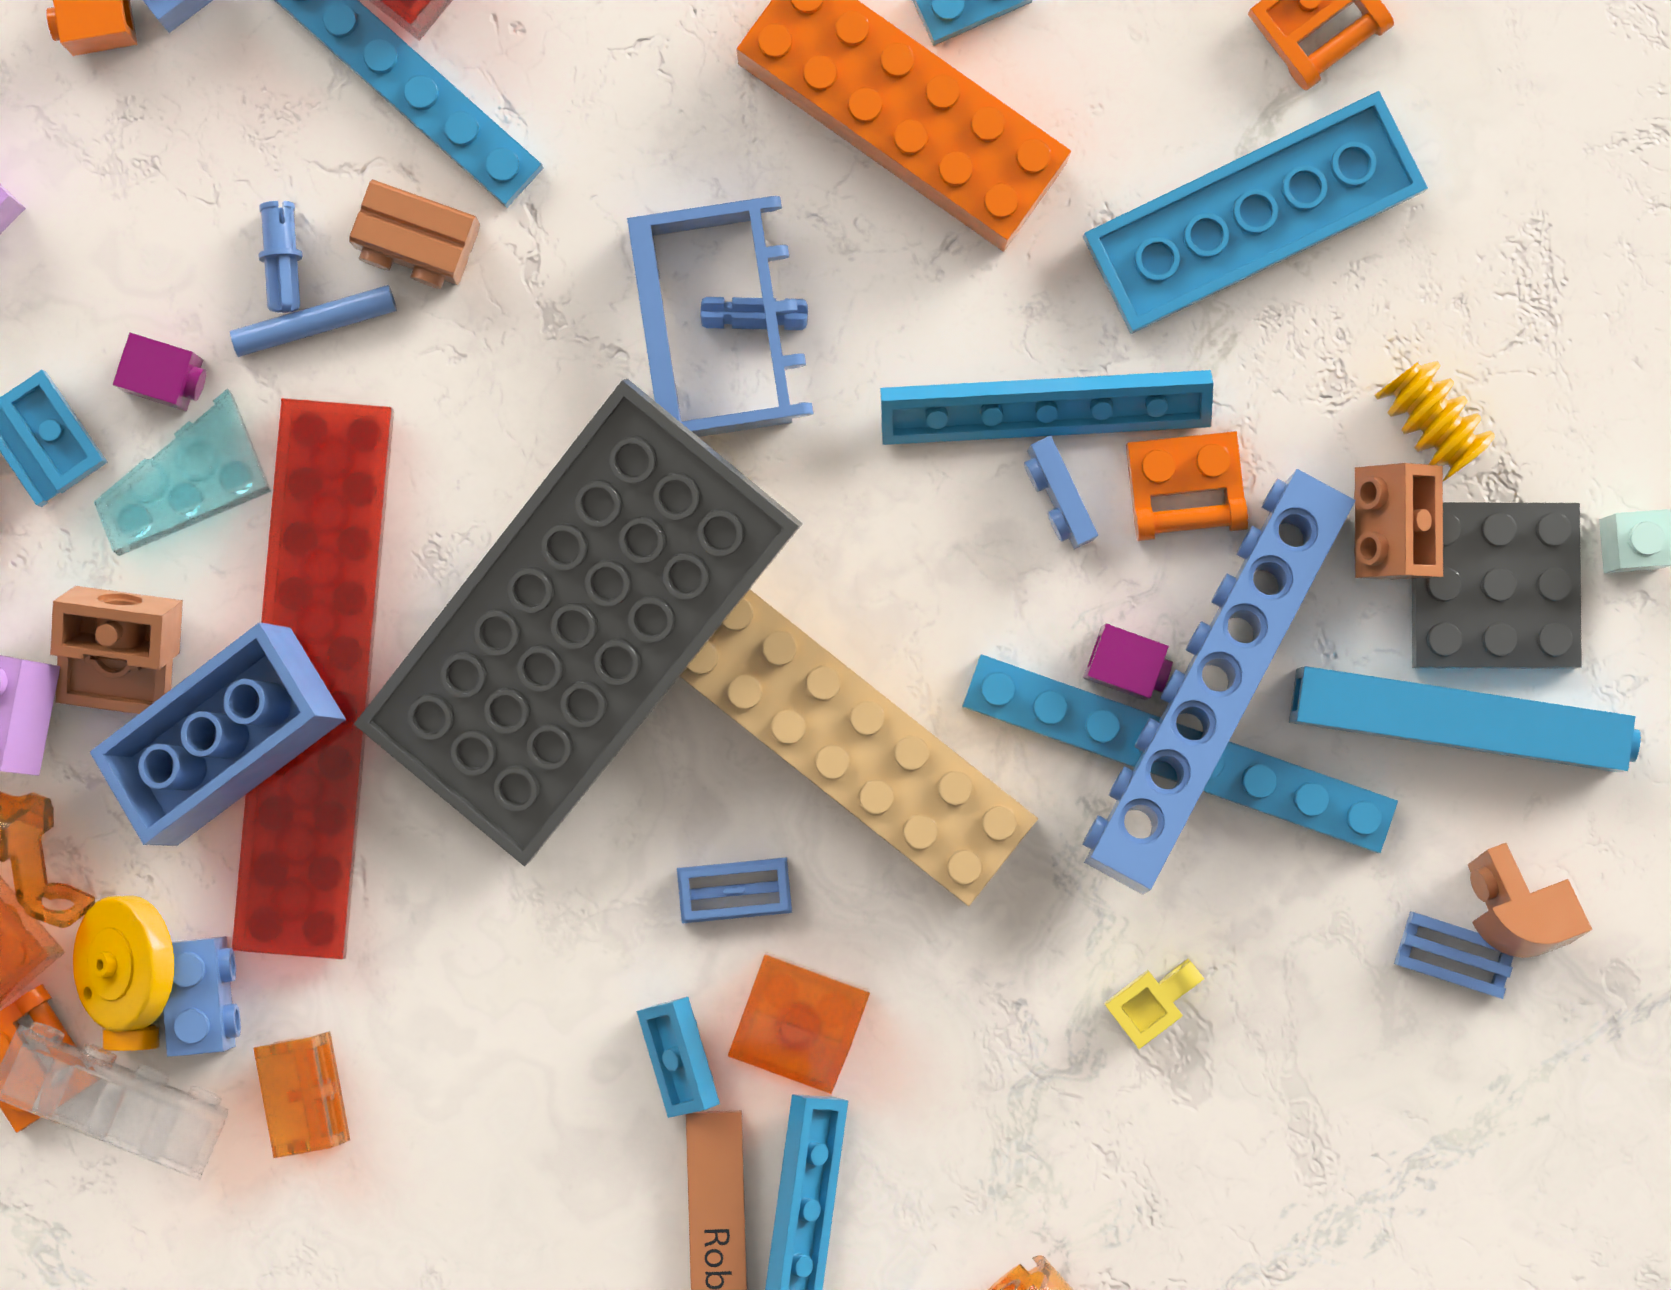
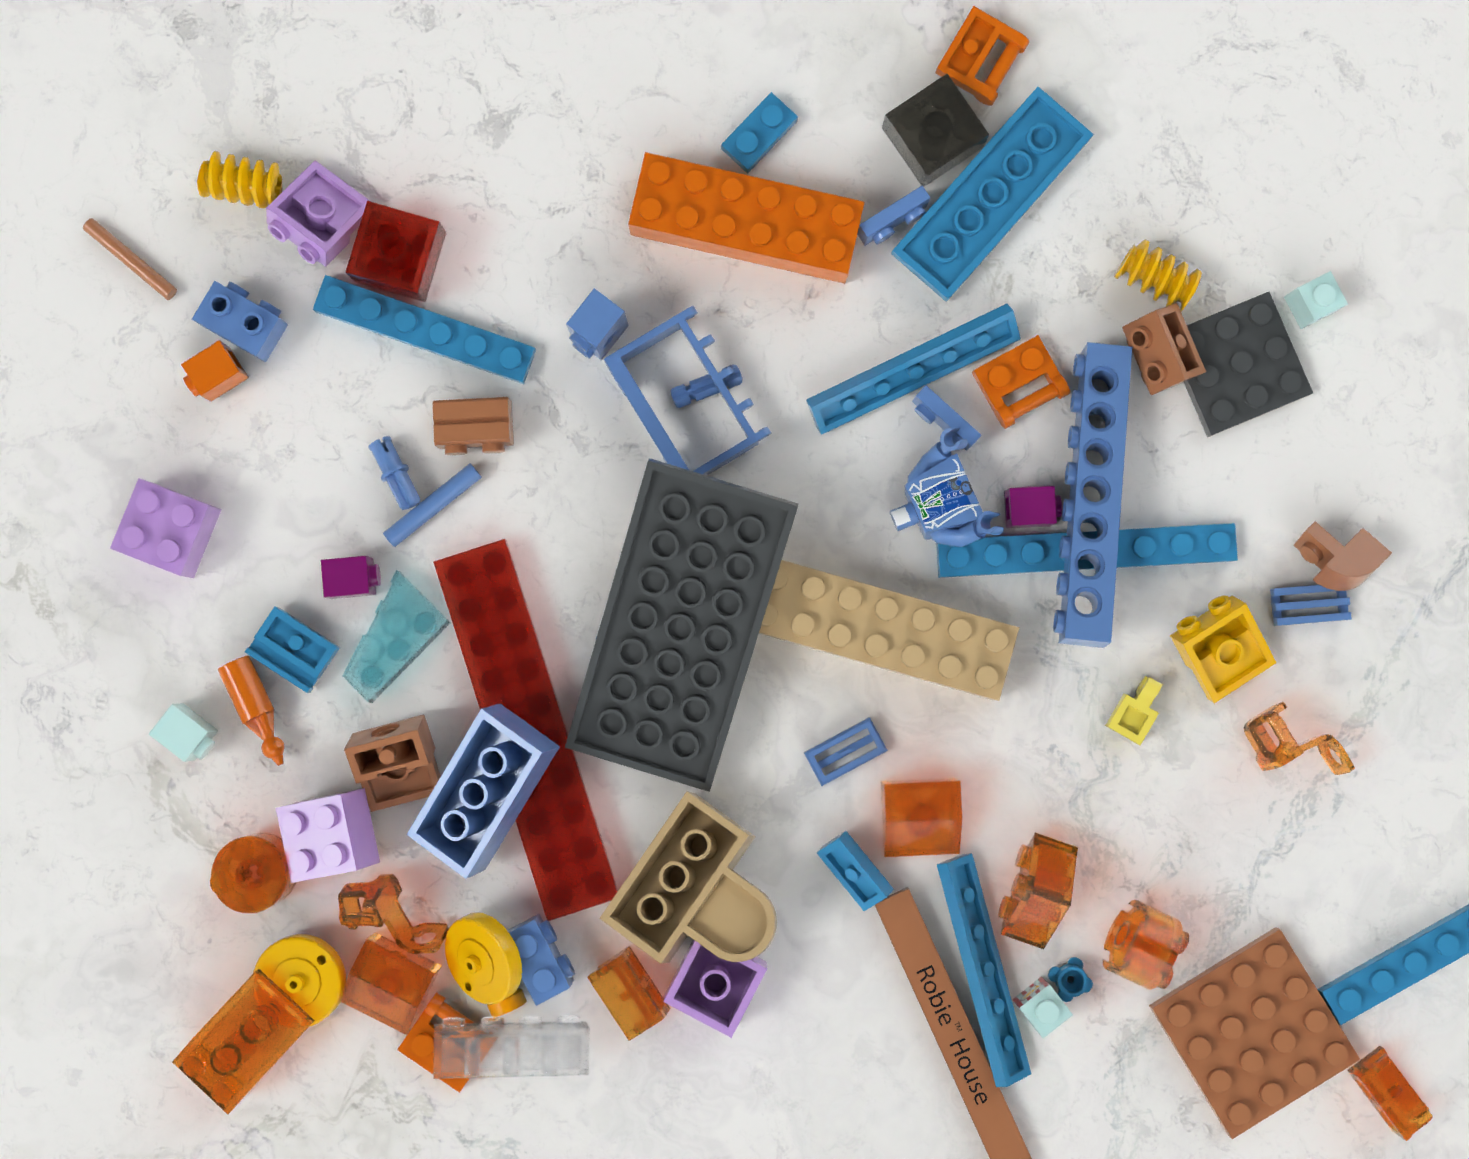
camera: 20 degrees left, 0 degrees up
dark azure brick [1289,666,1641,772] -> none
none -> medium blue brick [566,288,629,361]
none -> tan brick [599,791,777,964]
none -> lavender brick [663,940,767,1038]
none -> medium blue plate [857,185,930,246]
none -> clear smoke brick [882,74,989,187]
none -> medium blue torso [890,428,1004,547]
none -> clear orange brick [998,832,1078,949]
none -> yellow plate [1170,595,1276,703]
none -> clear orange piece [1244,702,1355,775]

